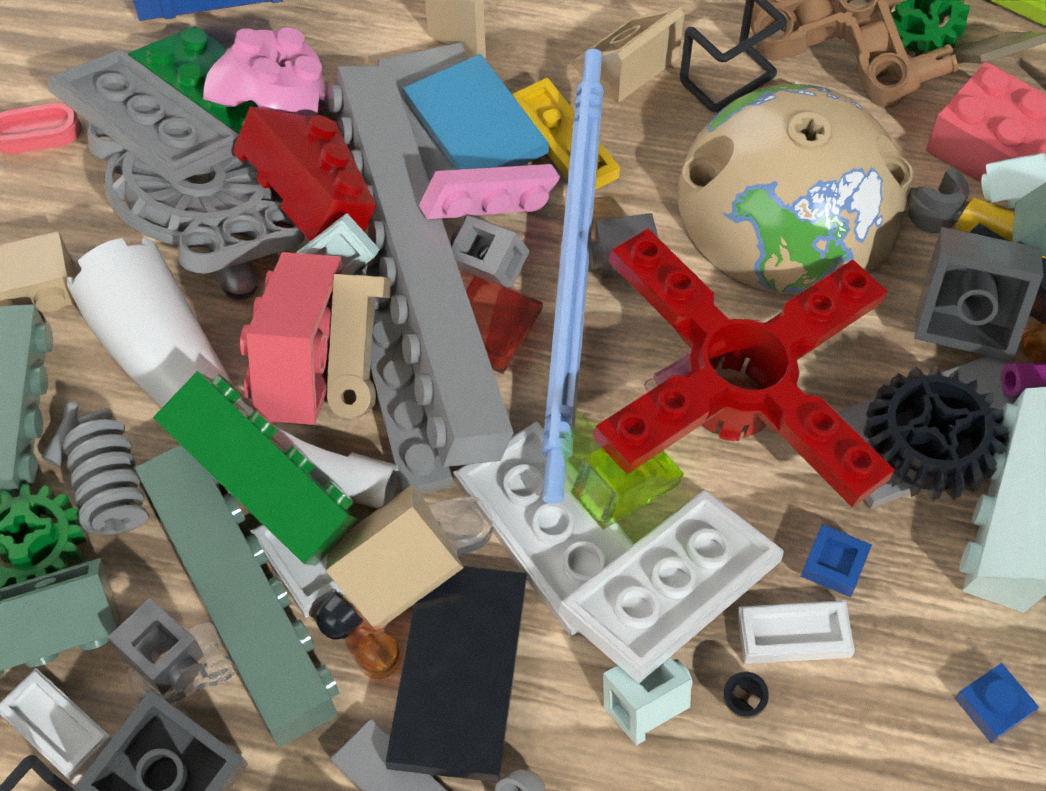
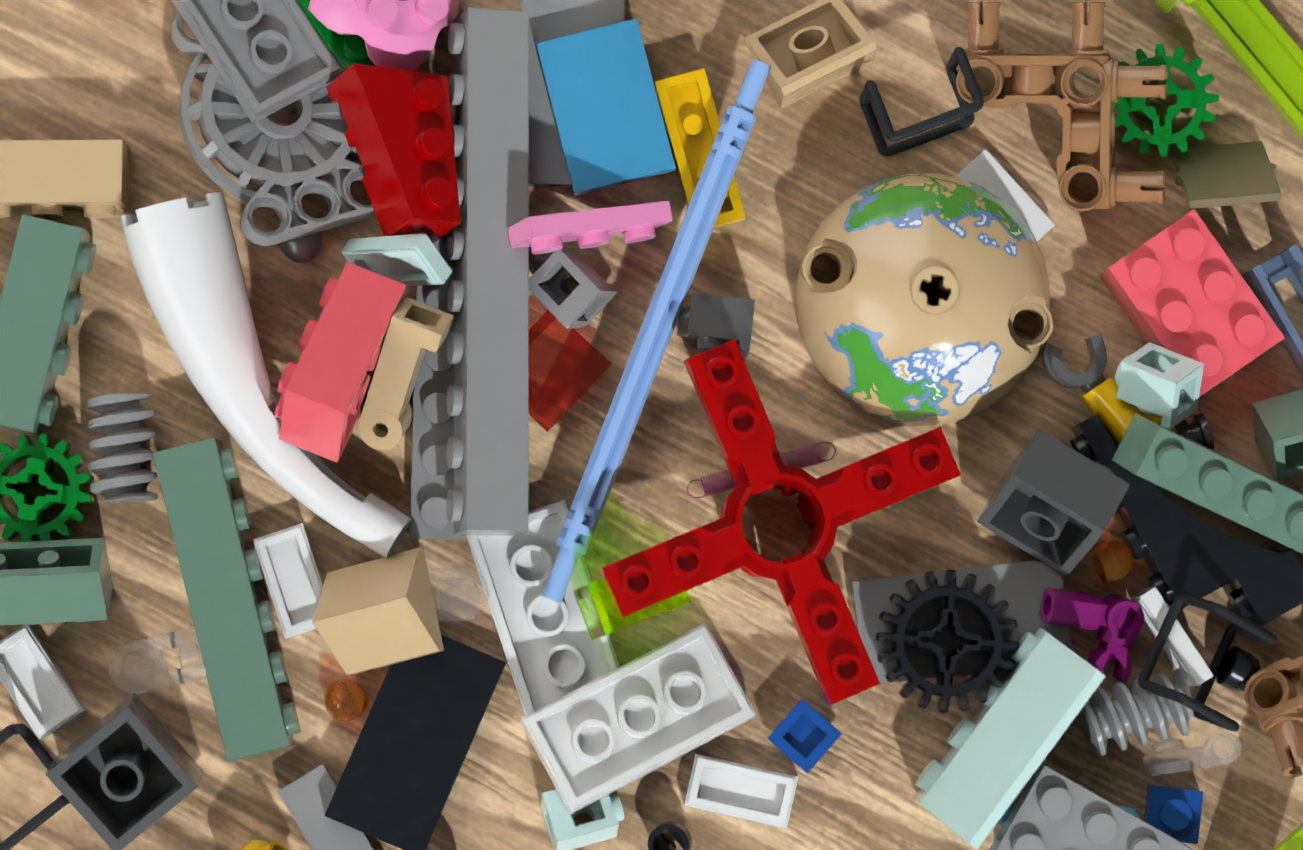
camera: 10 degrees right, 25 degrees up
light grey bar [42,401,112,467] -> none
flat silver brick [107,598,204,695] -> none
green brick [153,371,359,566] -> none
black hinge [316,592,364,640] -> none

